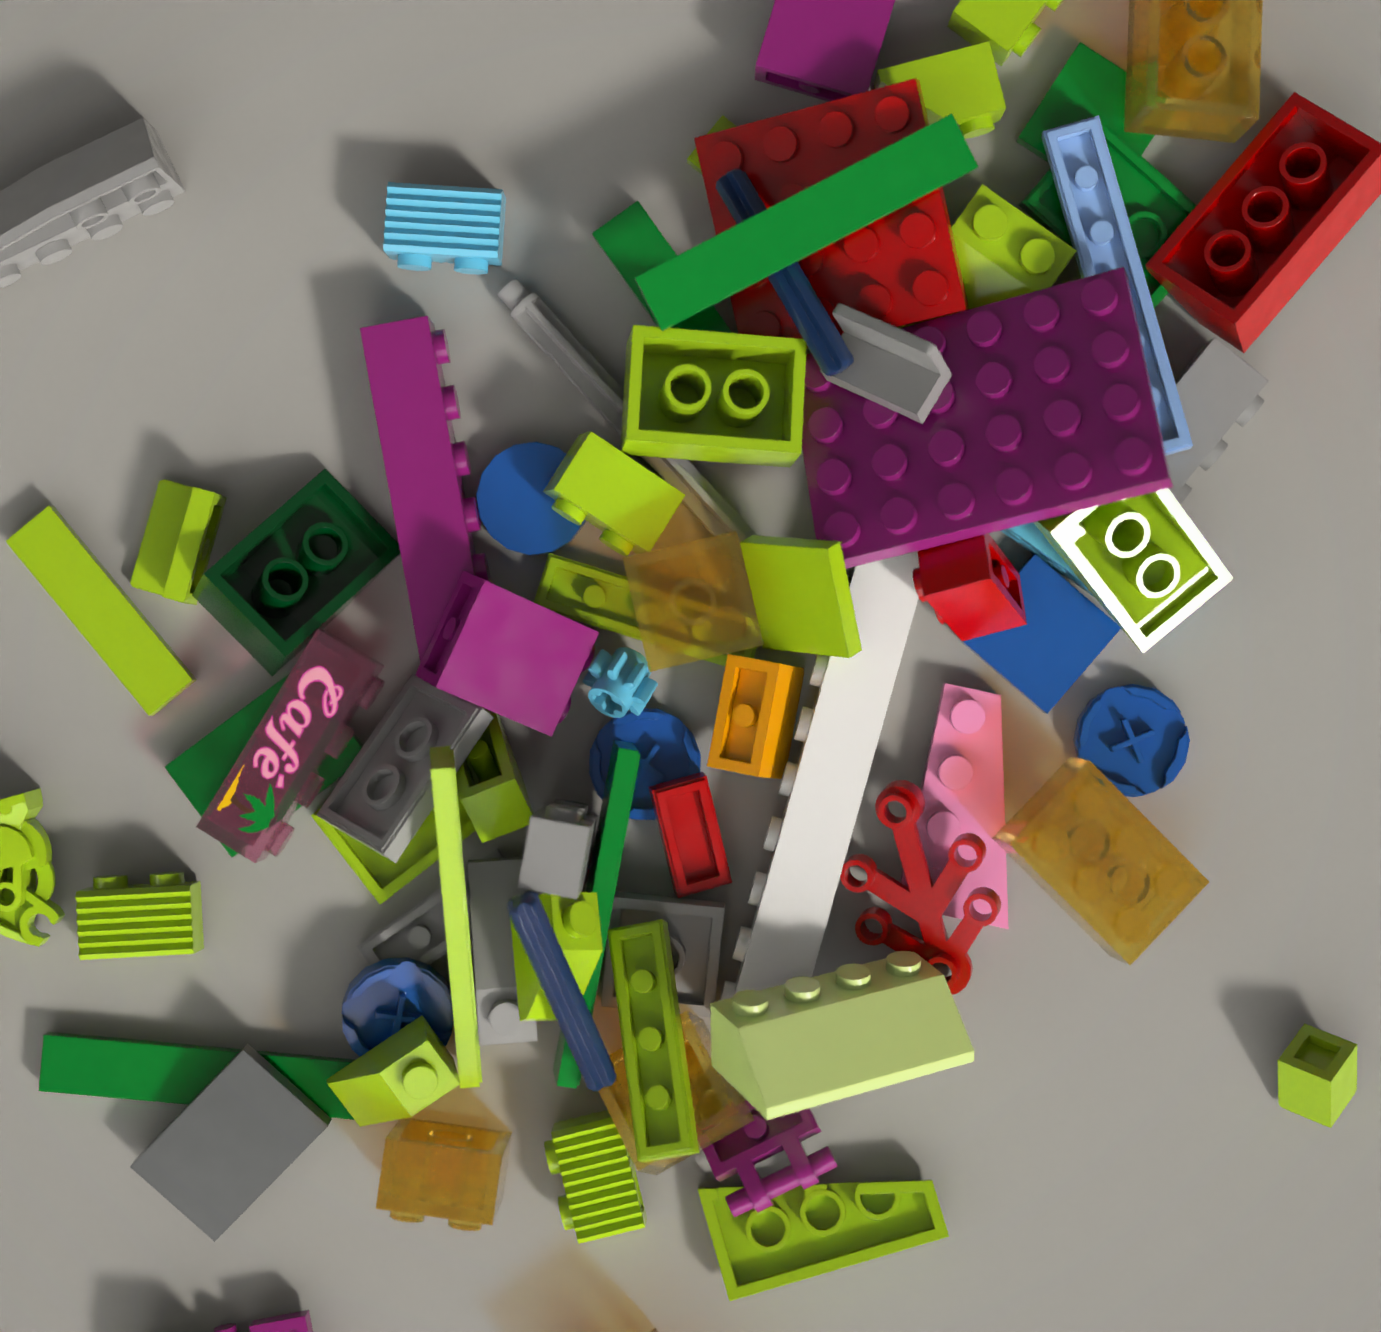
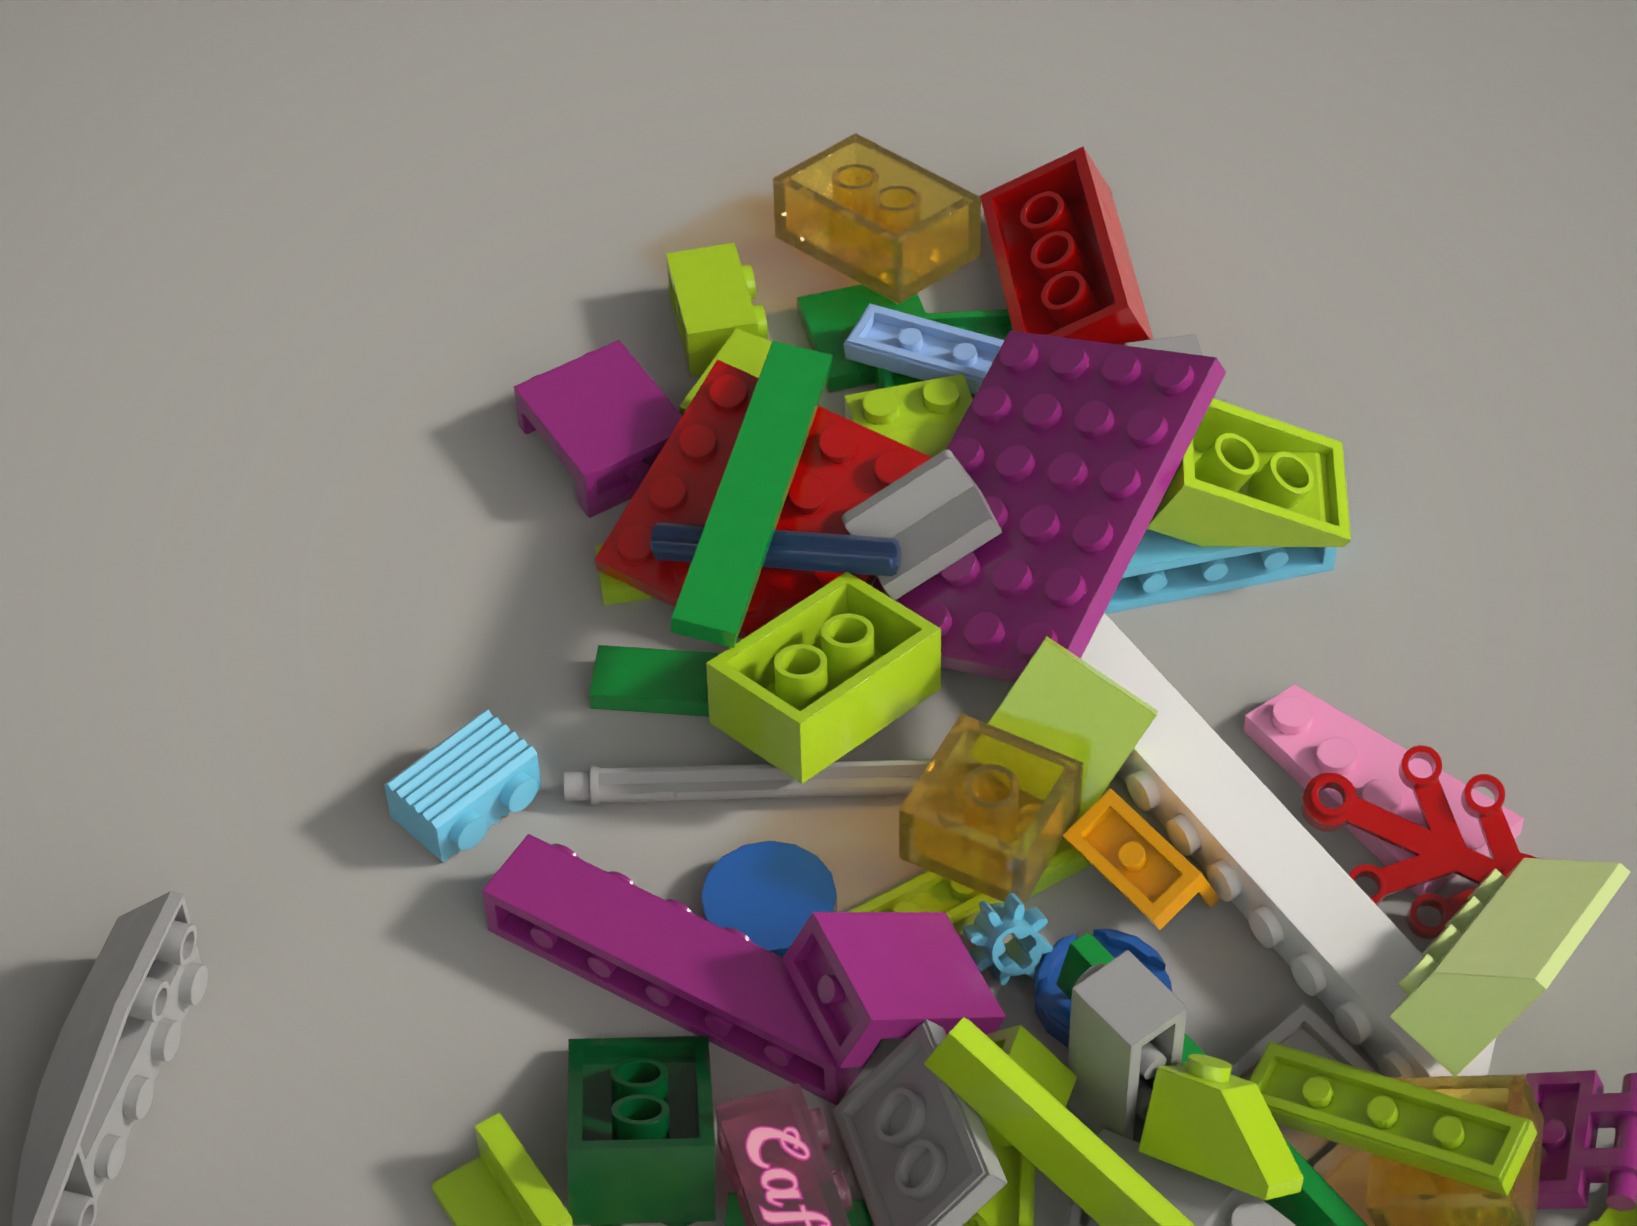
camera: 45 degrees left, 40 degrees down
dark blue axle [507,891,617,1091] -> none
lime brick [543,431,685,557] -> none
red tile [648,772,732,898] -> none
red brick [913,533,1027,641] -> none
blue tile [959,554,1121,714] -> none
clear yellow brick [992,757,1209,966] -> none
blue tile [1073,684,1190,798] -> none

